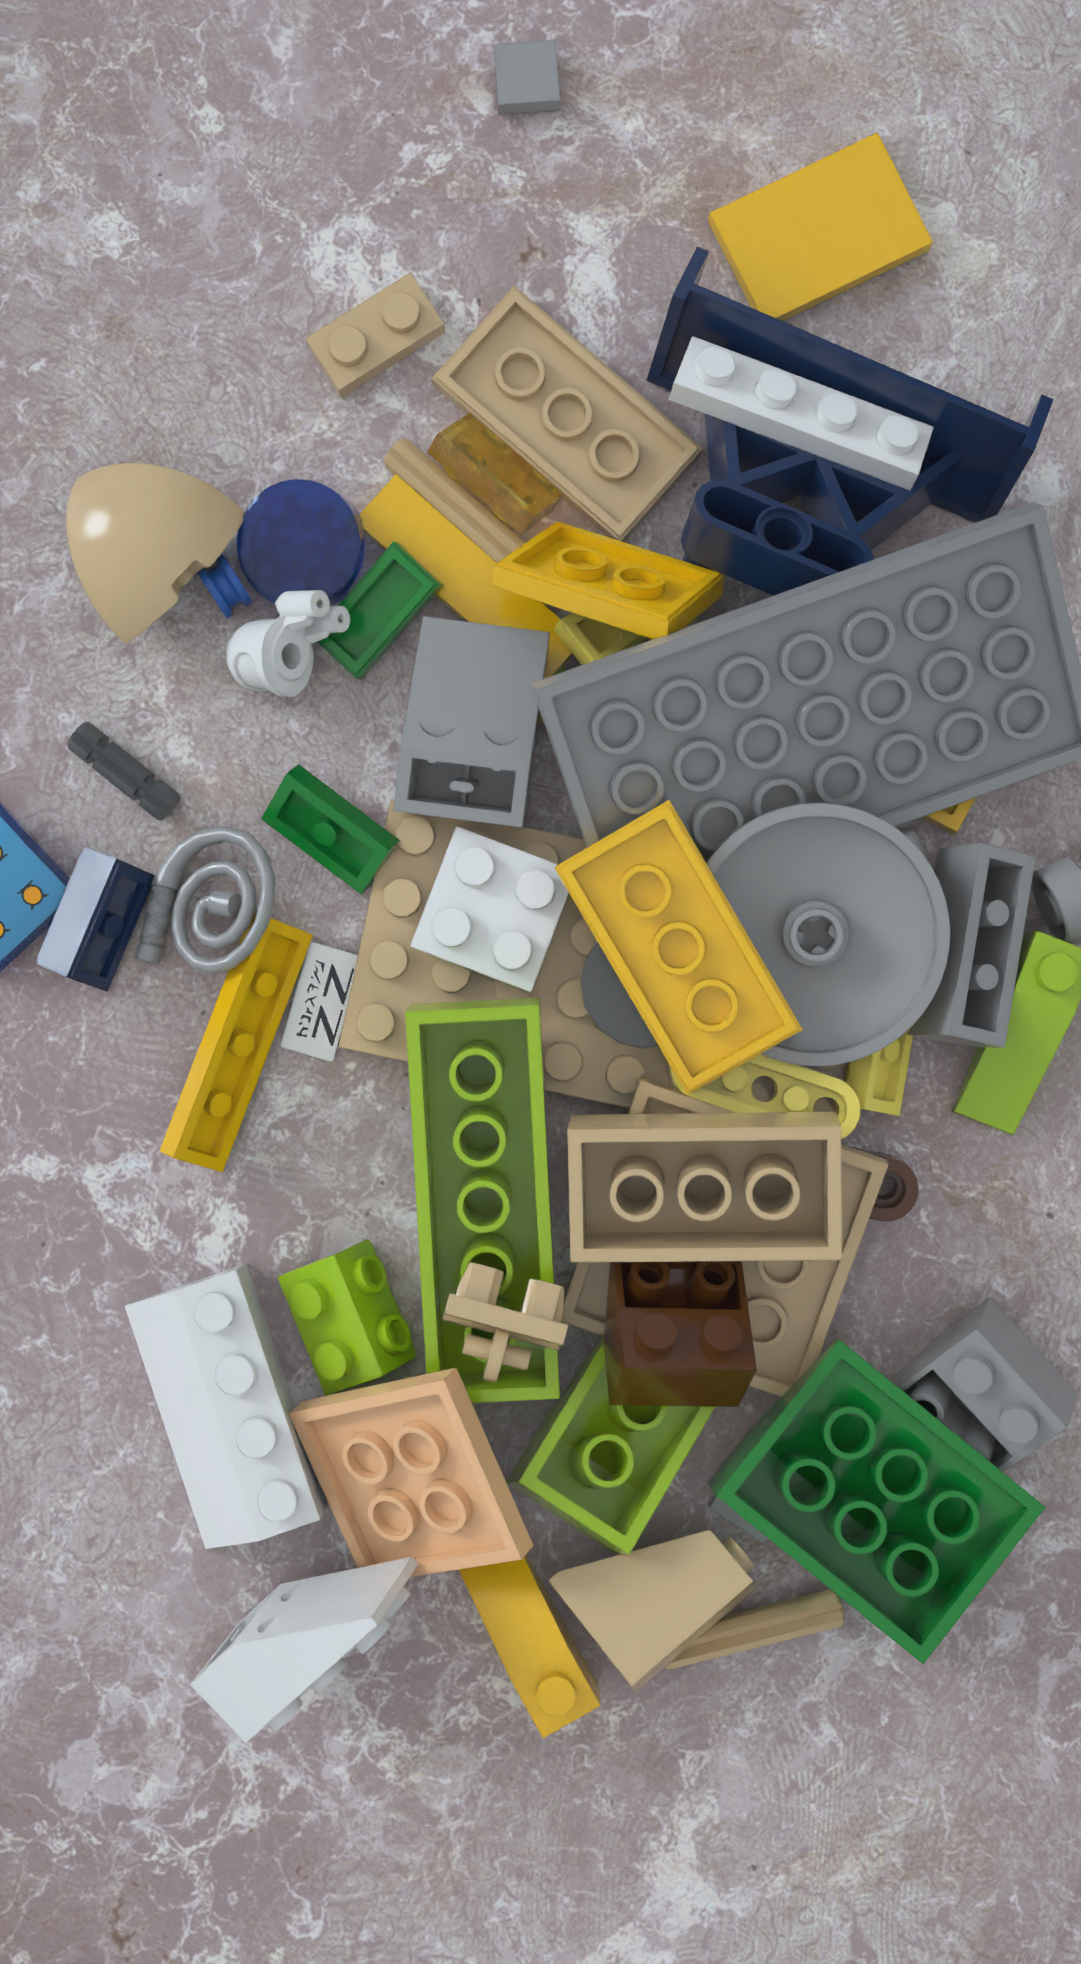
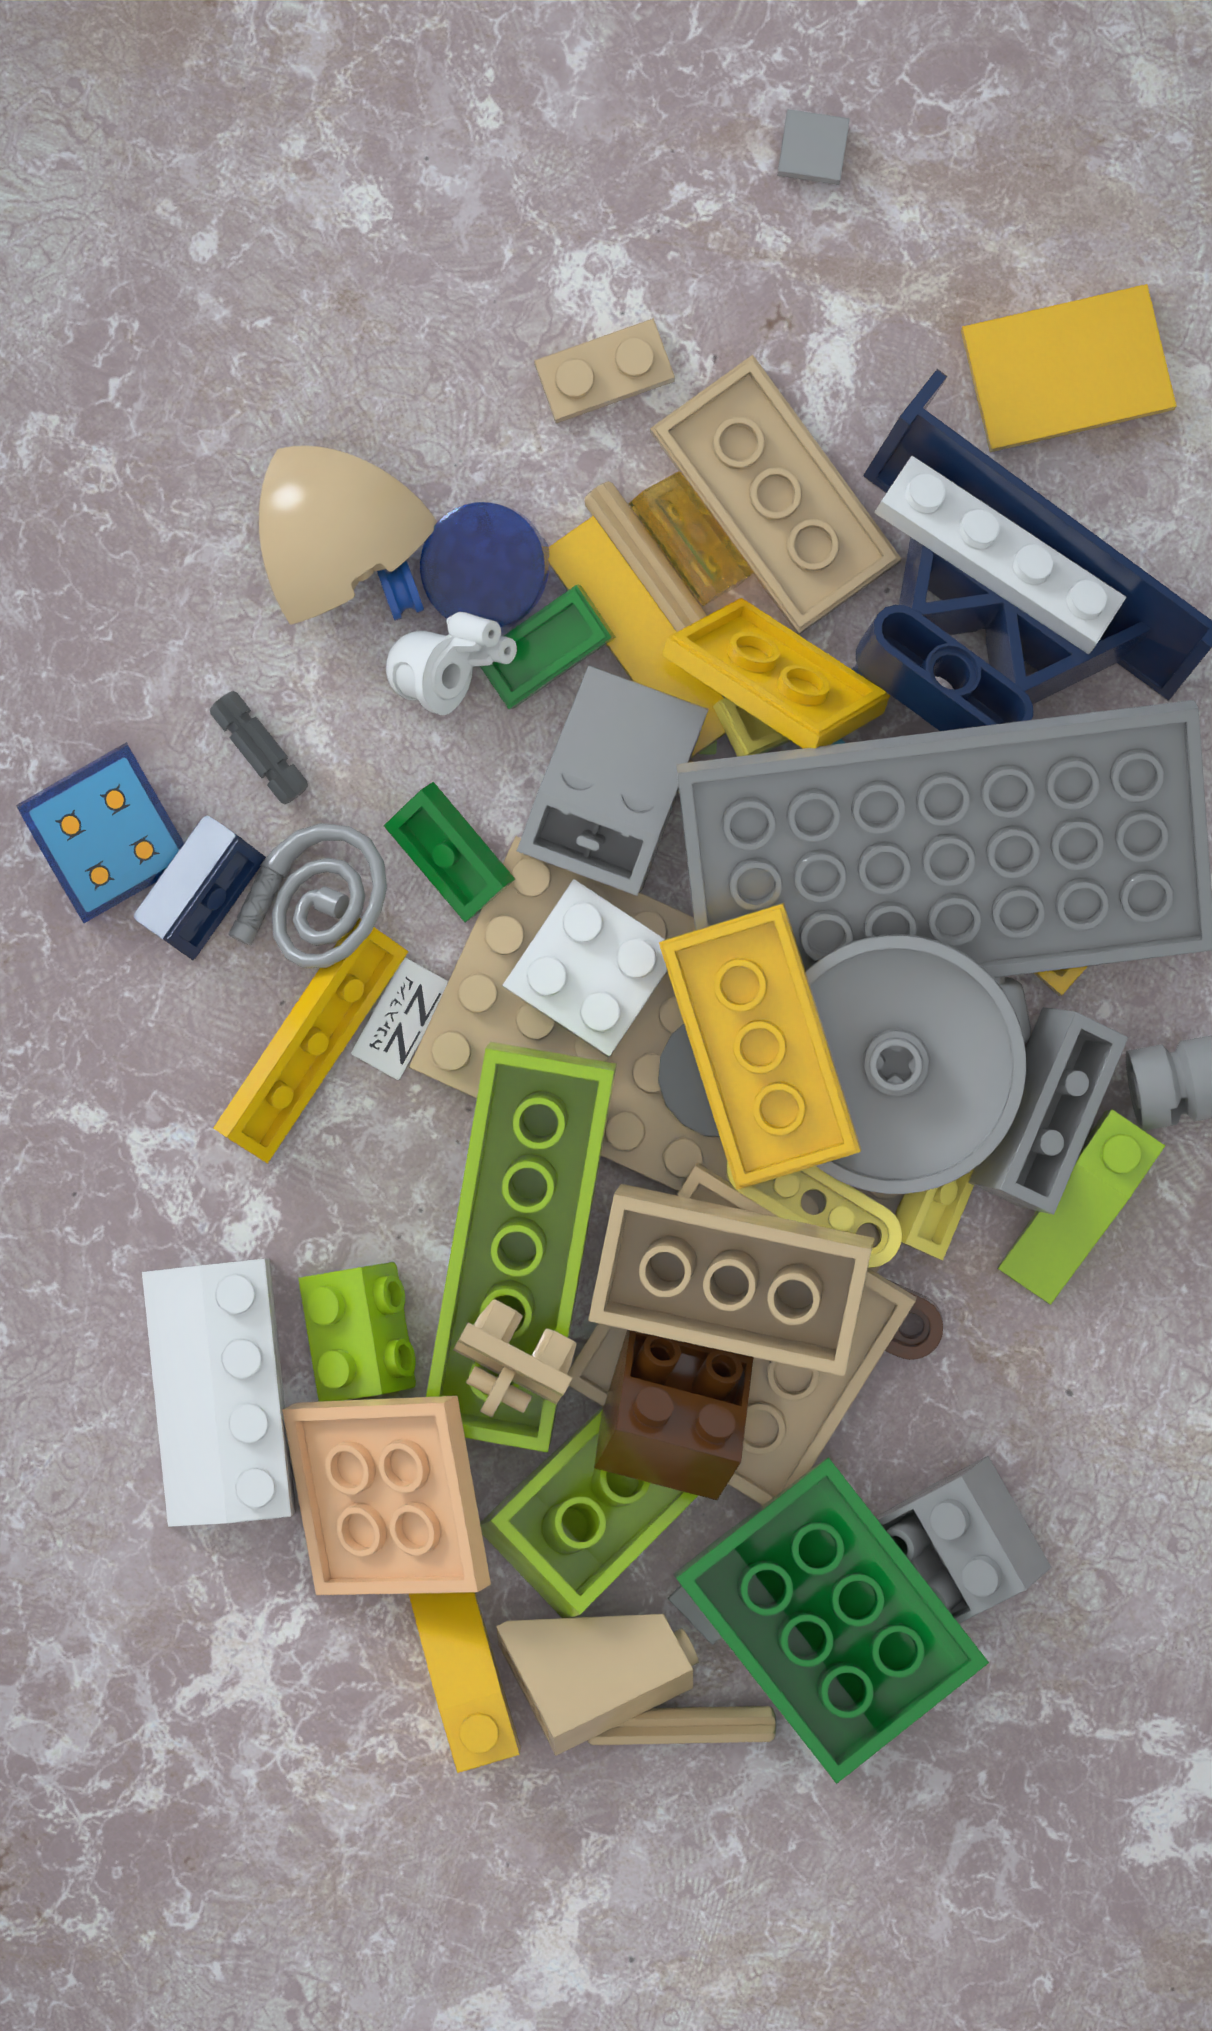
camera: 10 degrees right, 0 degrees up
white slope [190,1557,419,1743] -> none

